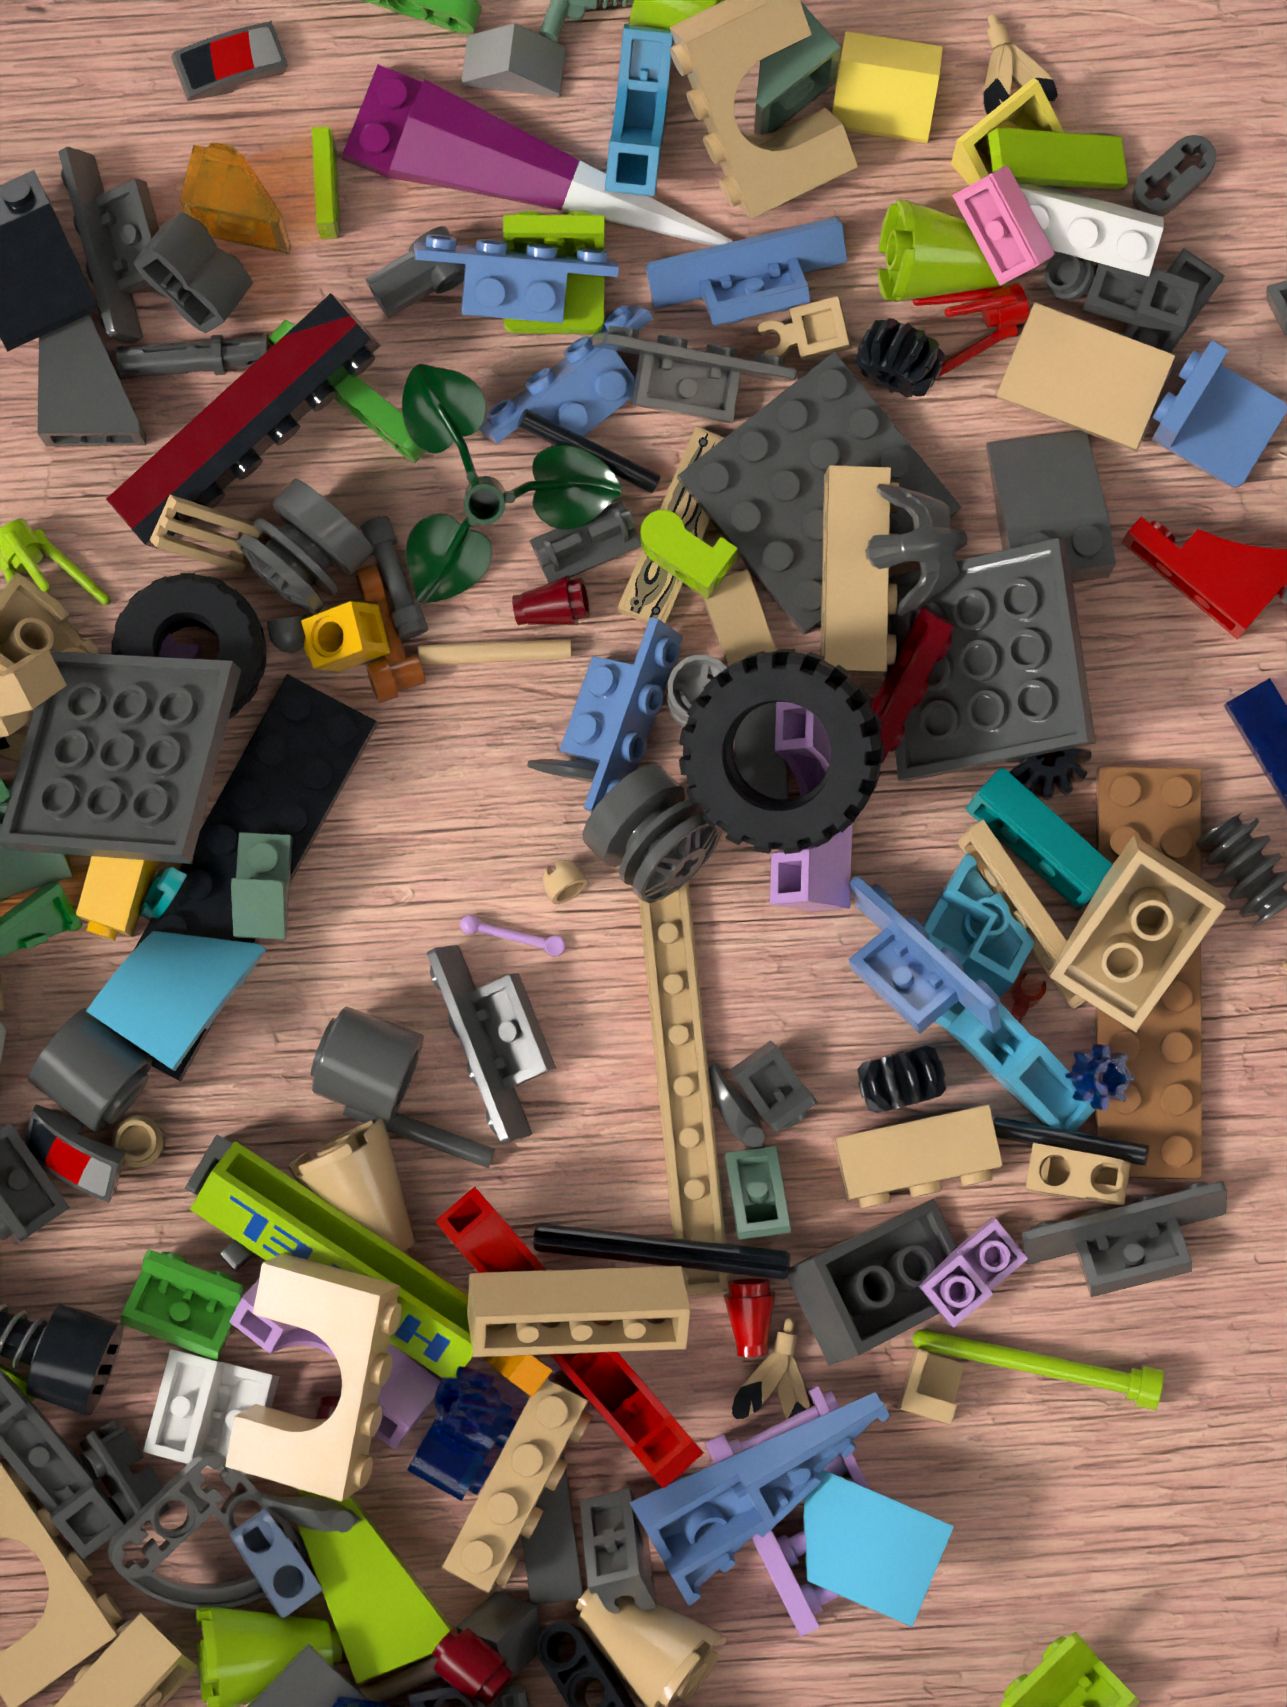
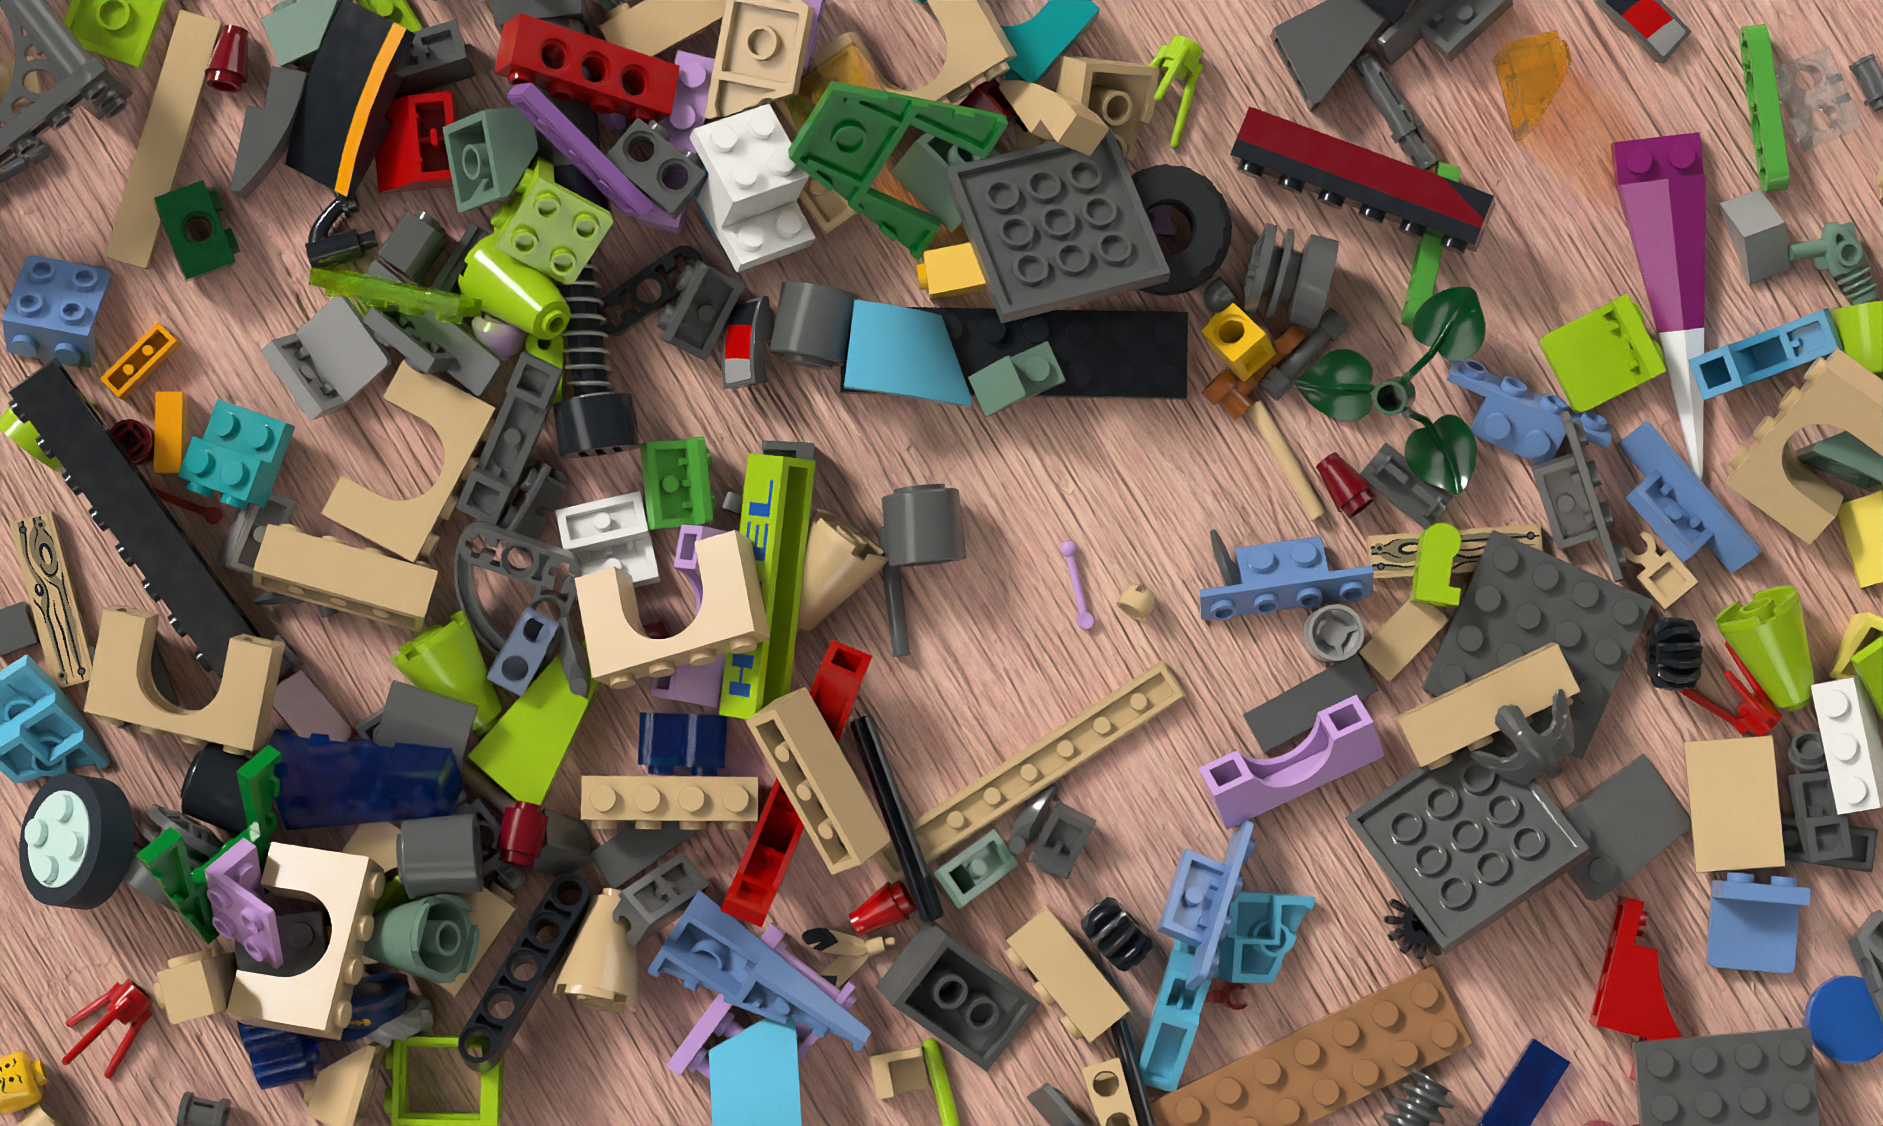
camera: 55 degrees right, 5 degrees up
tan plate [112,1116,164,1168] -> none
dark grey brick [133,211,253,334] -> none
teal tile [139,866,187,920] -> none
tan tile [150,495,260,574] -> none
lime tile [312,126,340,240] -> none
dark grey piece [365,226,465,318] -> none
medium blue bracket [414,235,619,323] -> none
dark grey bracket [427,945,556,1144] -> none
clear blue gear [434,1366,501,1436] -> none
light orange piece [482,1355,552,1397] -> none
black bar [517,409,660,493] -> none
dark grey wheel [582,764,722,903] -> none
black tyre [679,649,884,854] -> none
dark red plate [871,606,954,764] -> none
lavender slope [919,1217,1028,1328] -> none
bright pink slope [952,166,1054,285] -> none
tan tile [958,820,1086,1009] -> none
teal slope [965,768,1113,910] -> none
tan slope [1049,835,1226,1032] -> none
clear blue gear [1065,1044,1135,1110] -> none

